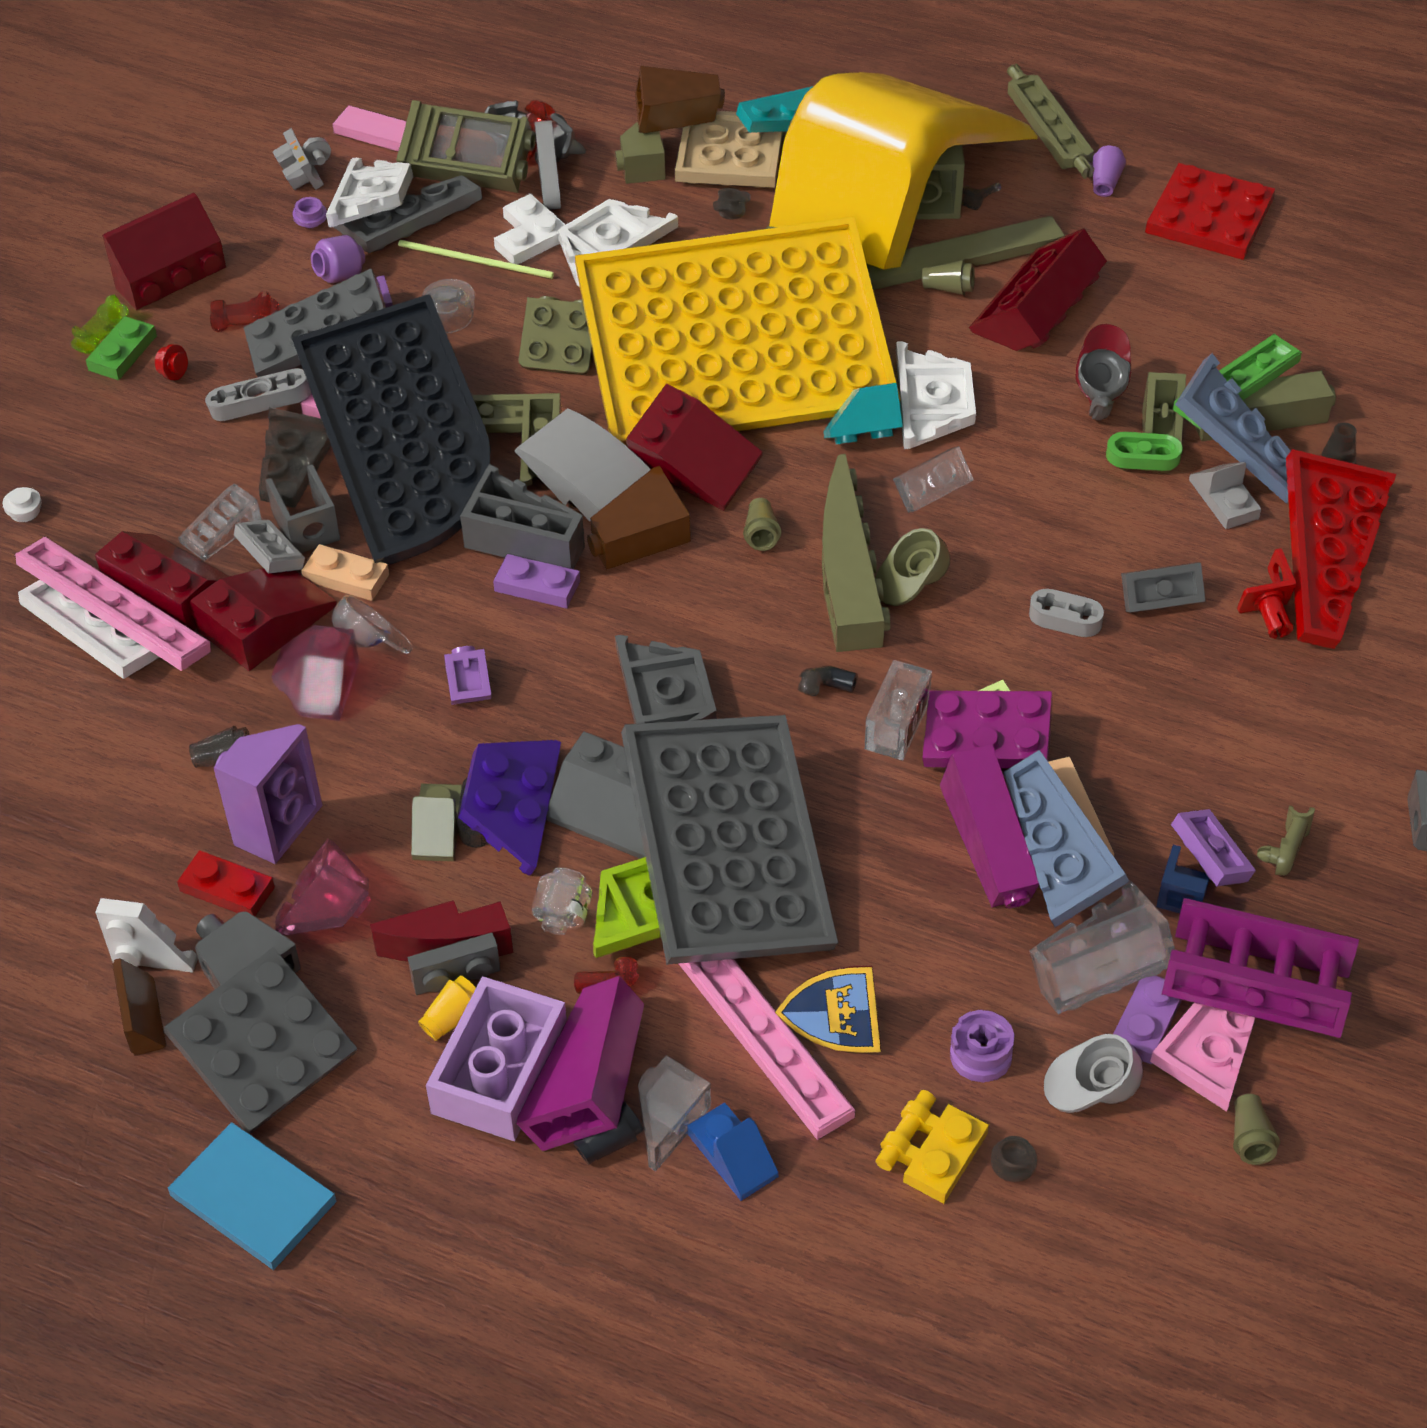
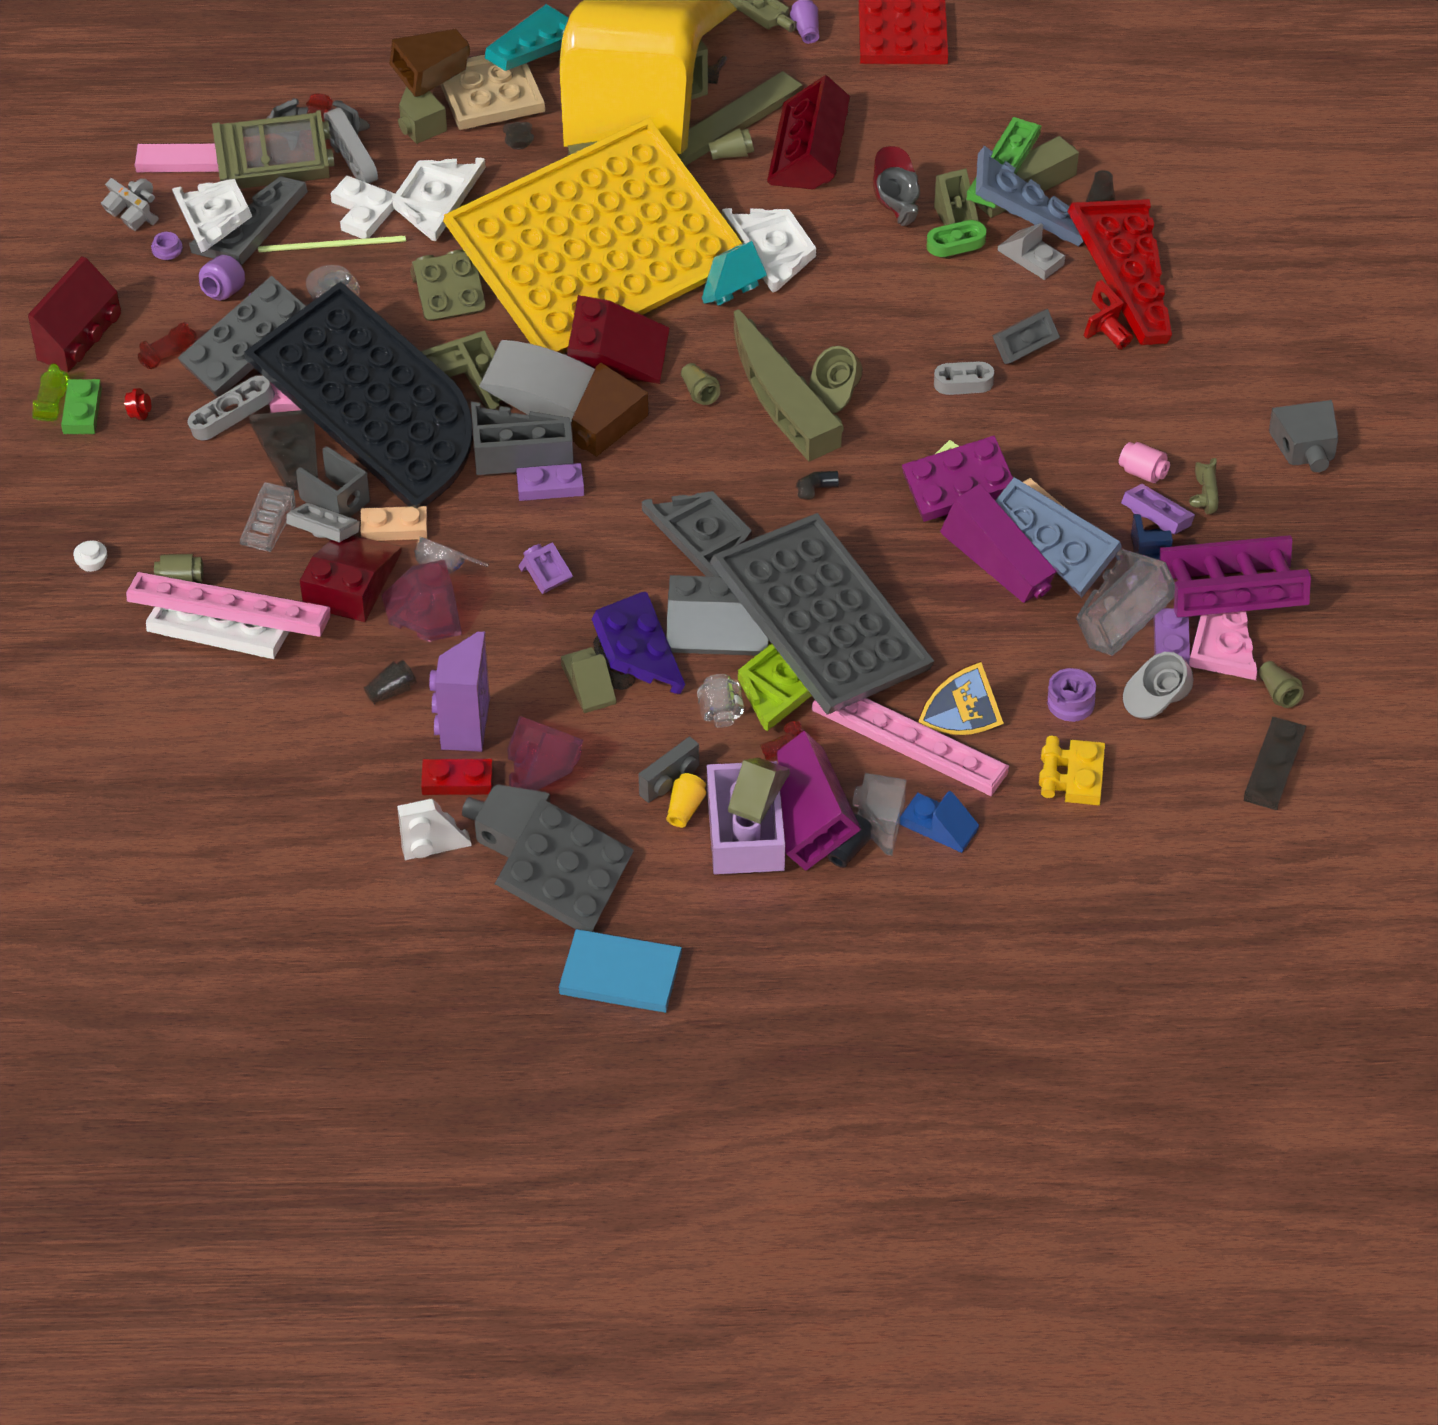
camera: 25 degrees left, 0 degrees up
dark red slope [95,531,229,631] -> none
reddish brown slope [112,958,166,1056] -> none
dark red slope [370,900,514,961] -> none
clear brick [864,660,932,761] -> none
clear plate [893,446,974,513] -> none
clear smoke plate [990,1136,1038,1182] -> none
none -> olive brick [154,554,203,583]
none -> olive slope [728,757,790,824]
none -> bright pink brick [1119,442,1170,483]
none -> clear smoke plate [1243,717,1306,810]

